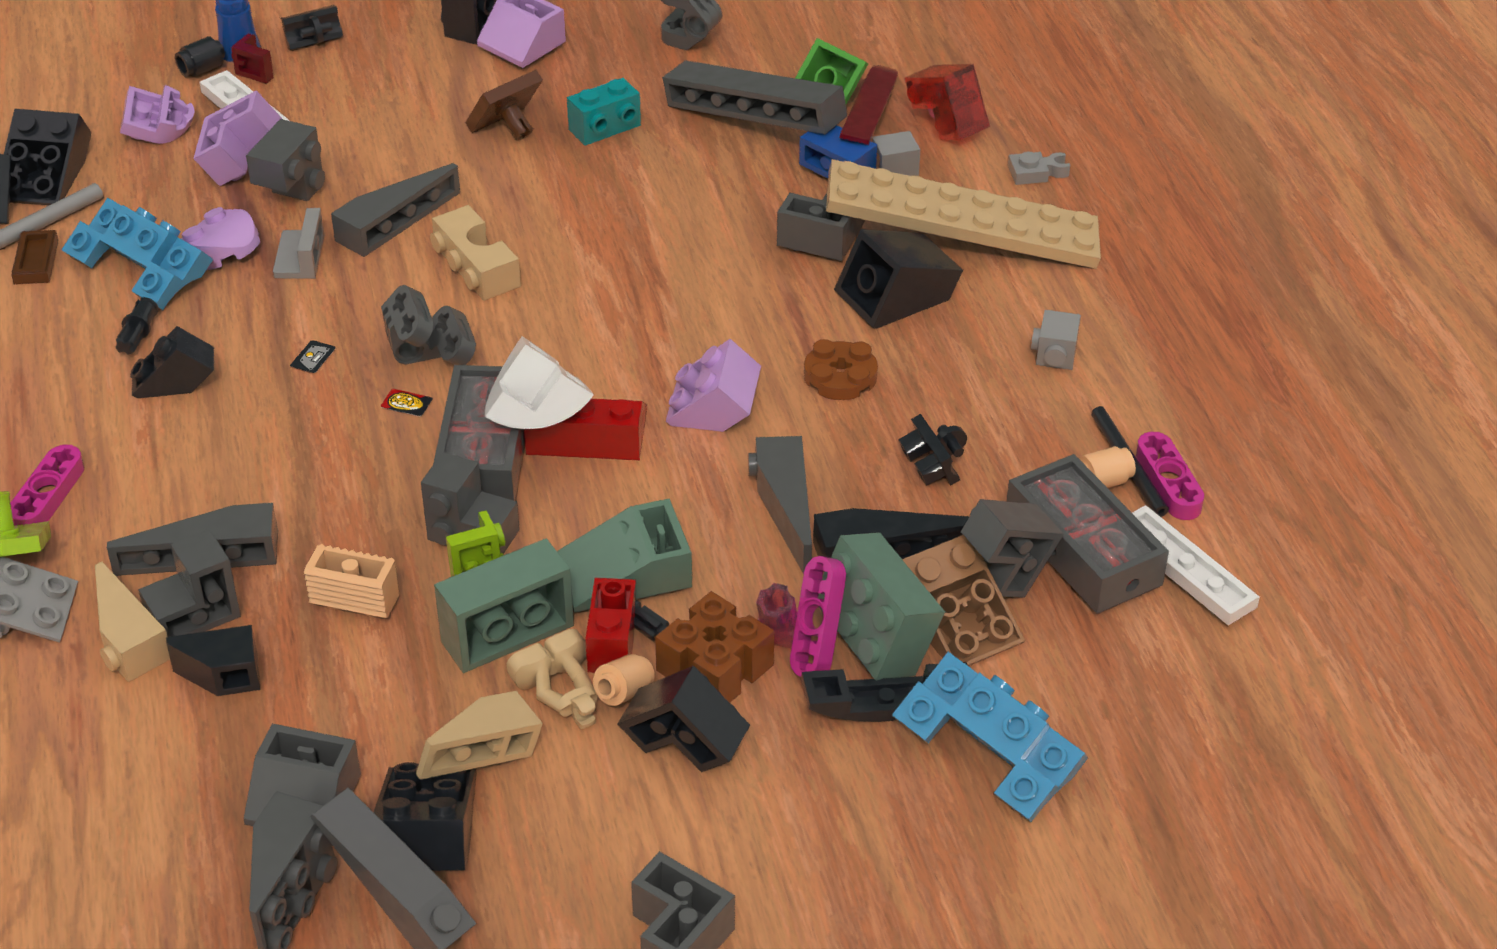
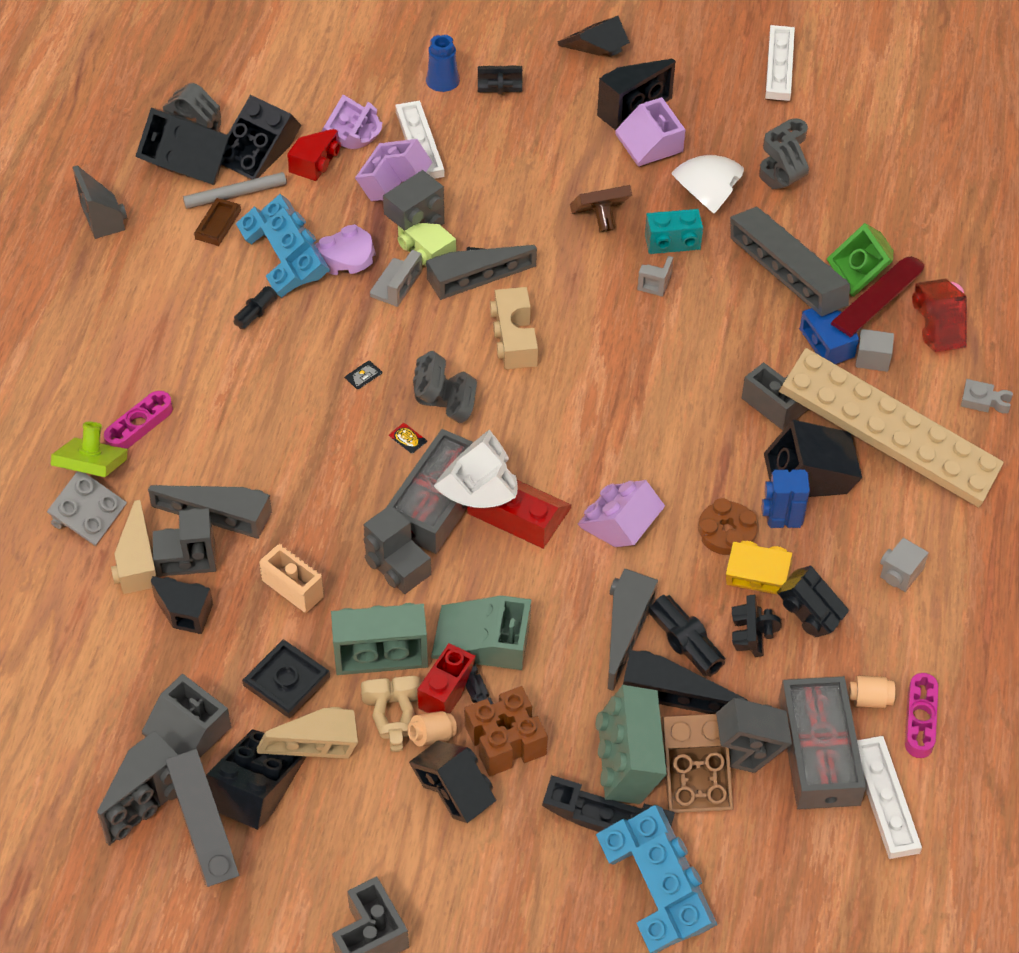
camera: 25 degrees right, 10 degrees up
black slope [130,326,214,398] -> none
black brick [175,36,225,77] -> none
dark red bracket [231,33,274,84] -> none
lime bracket [446,510,505,577] -> none
clear pink piece [756,583,797,649] -> none
dark pink beam [790,556,846,677] -> none
black piece [1091,406,1169,517] -> none
none -> black plate [242,639,330,719]
none -> red slope [287,129,341,181]
none -> yellowish green slope [397,223,456,266]
none -> light grey panel [637,256,674,297]
none -> black piece [649,595,726,677]
none -> white brick [672,155,744,213]
none -> yellow brick [726,541,792,595]
none -> blue brick [761,470,810,528]
none -> black brick [777,565,849,637]

